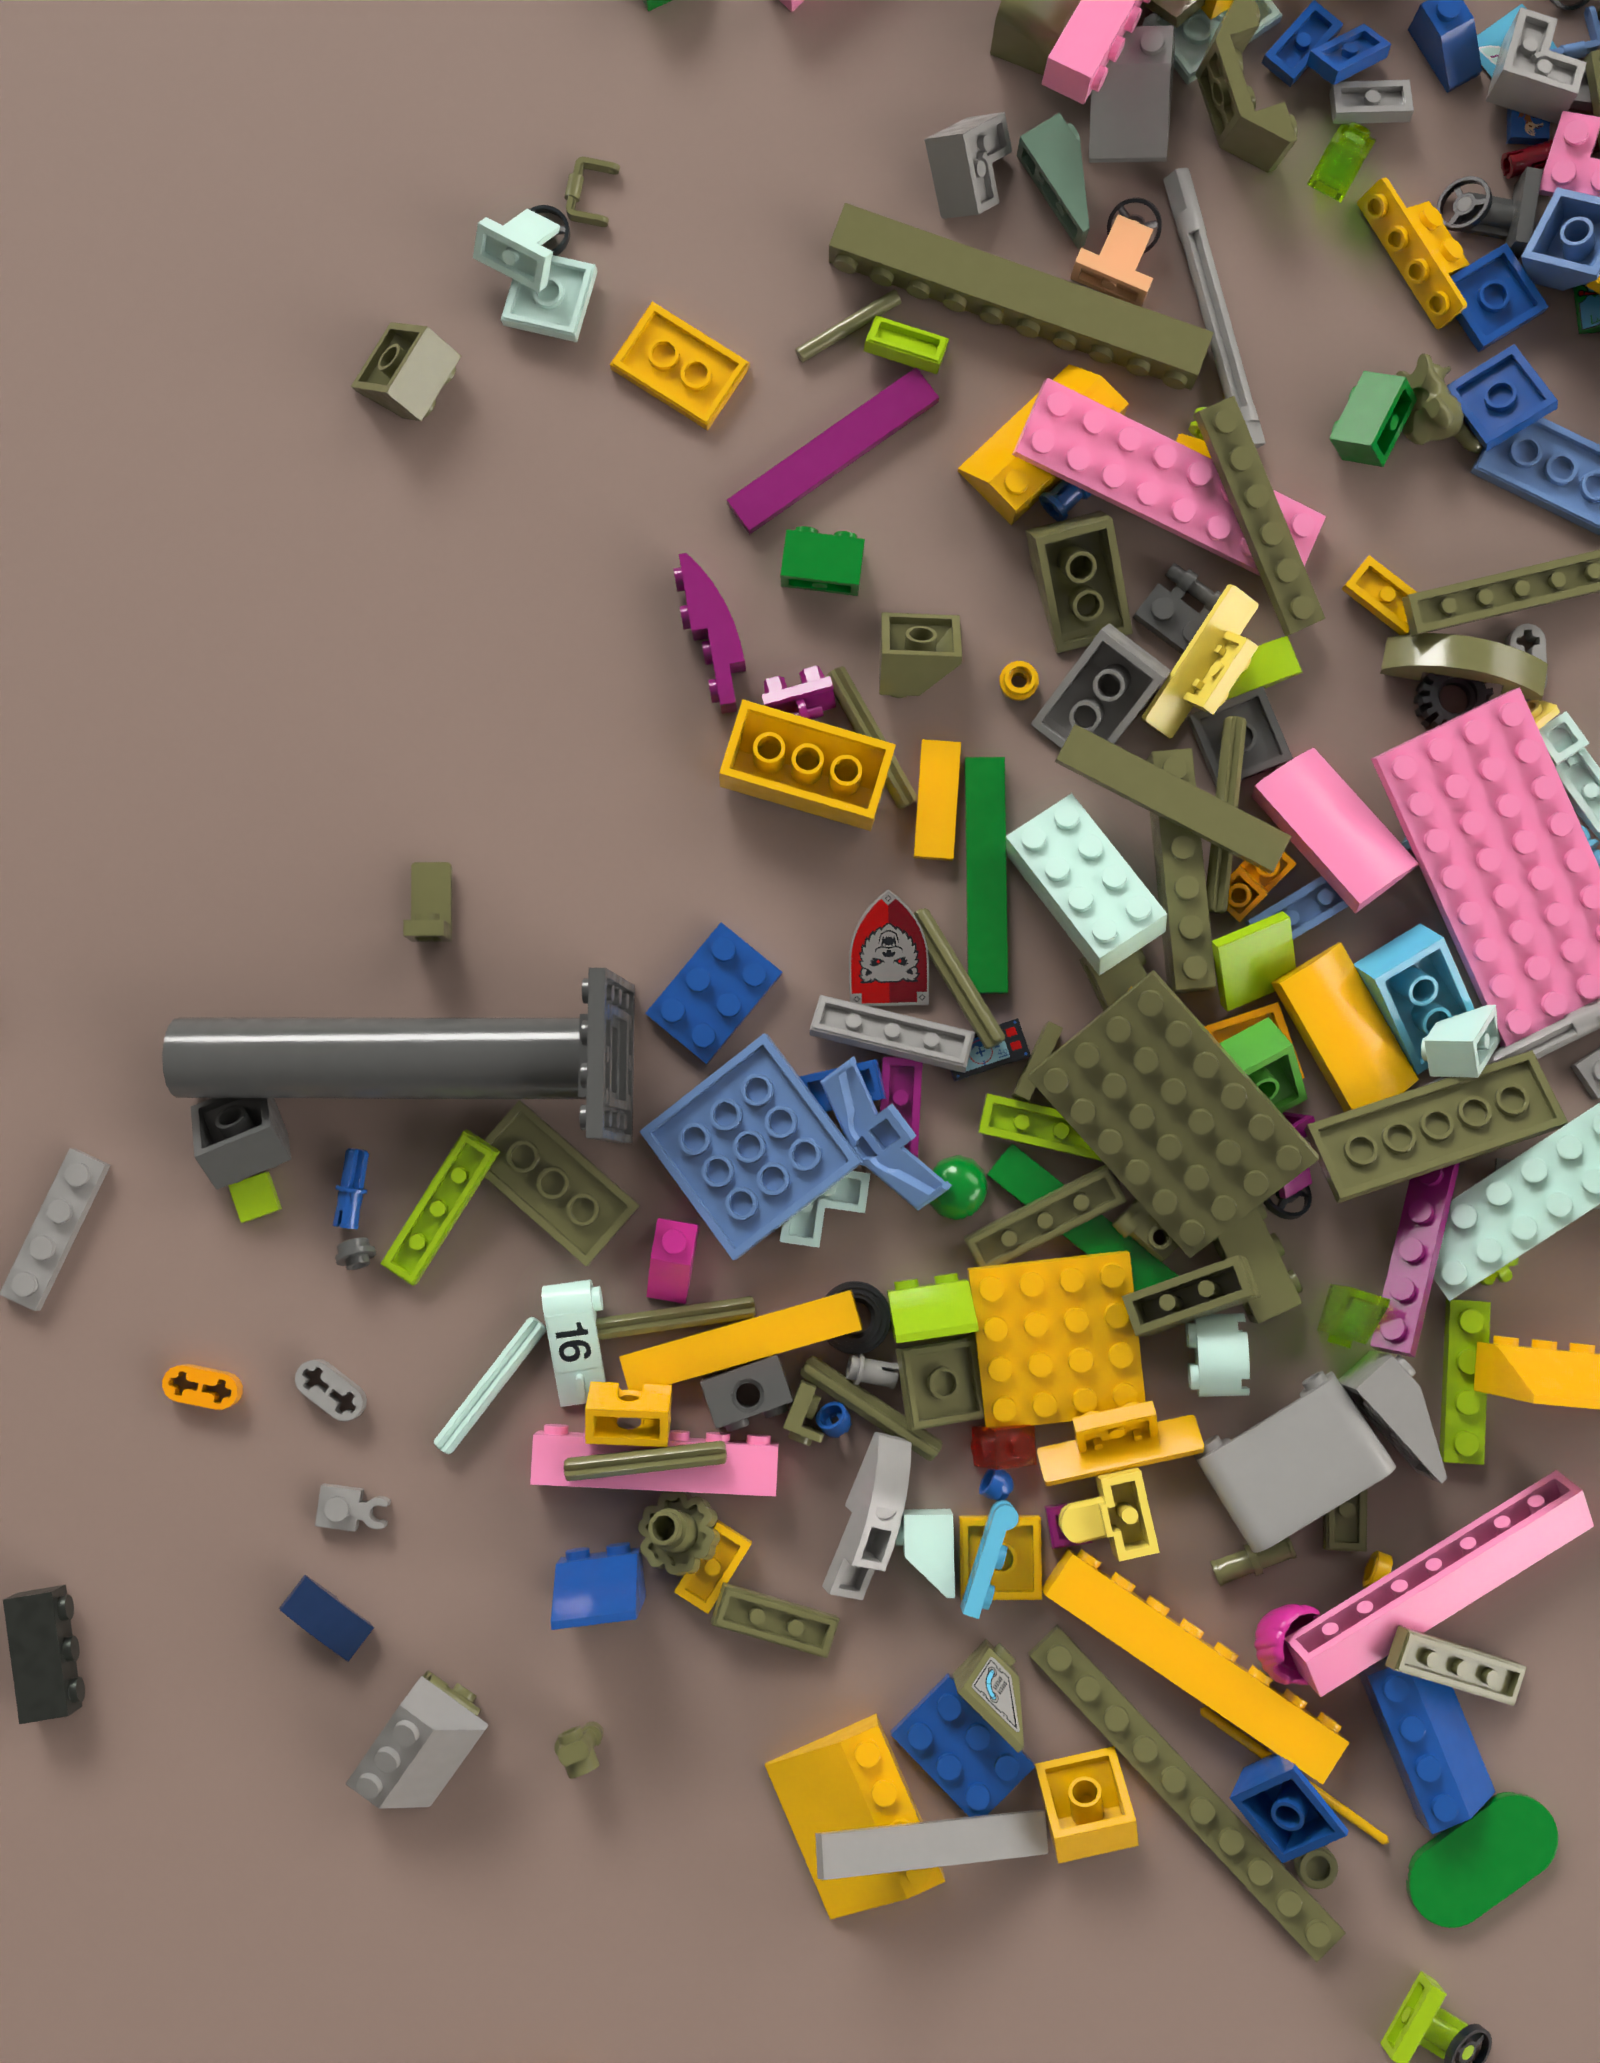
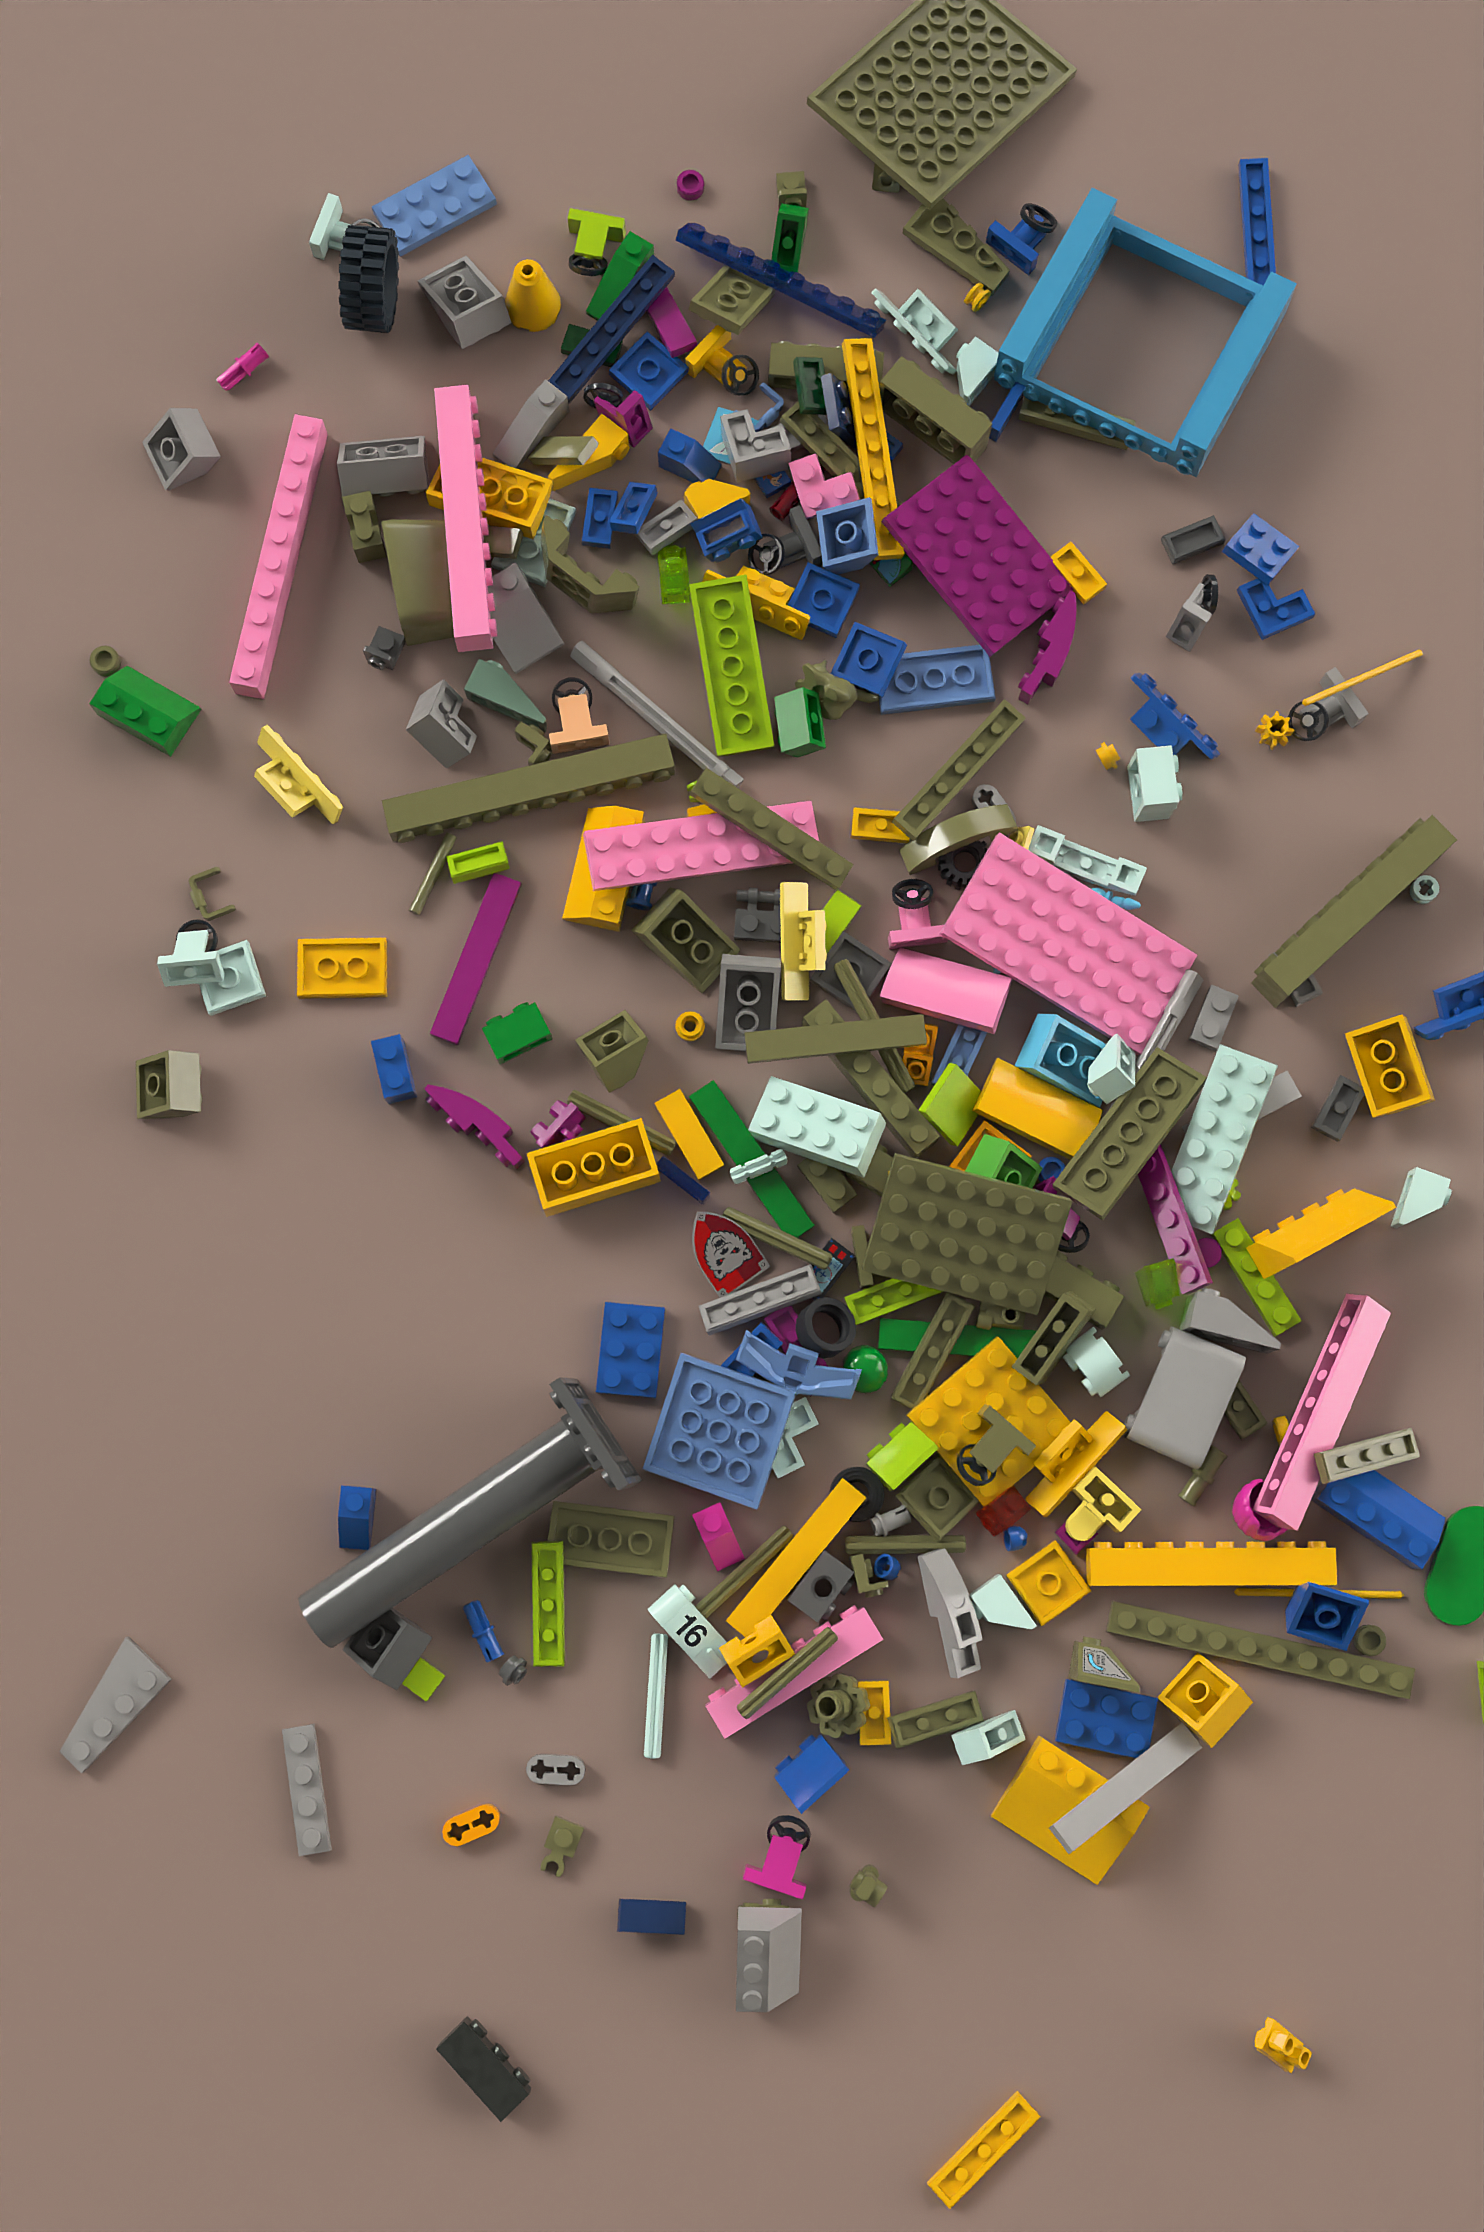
camera: 40 degrees left, 5 degrees down
light grey plate [315,1483,391,1532] -> none
olive bracket [403,862,452,942] -> none
medium azure plate [960,1500,1019,1619] -> none
none -> light yellow bracket [254,725,343,824]
none -> blue slope [338,1485,377,1550]
none -> dark grey bracket [363,626,406,670]
none -> blue brick [371,1034,417,1104]
none -> olive bracket [514,721,552,766]
none -> olive plate [541,1815,584,1877]
none -> clear blue tile [657,1156,710,1204]
none -> yellow slope [684,479,751,519]
none -> lime plate [689,575,775,757]
none -> blue window [690,498,763,562]
none -> light aqua axle [730,1149,788,1184]
none -> dark pink piece [742,1815,811,1899]
none -> black tyre [795,1297,856,1359]
none -> olive plate [797,1158,857,1213]
none -> bright pink piece [888,879,948,949]
none -> light aqua slope [951,1710,1026,1765]
none -> olive piece [957,1404,1036,1486]
none -> blue plate [1038,1157,1065,1182]
none -> magenta tile [1197,1238,1222,1268]

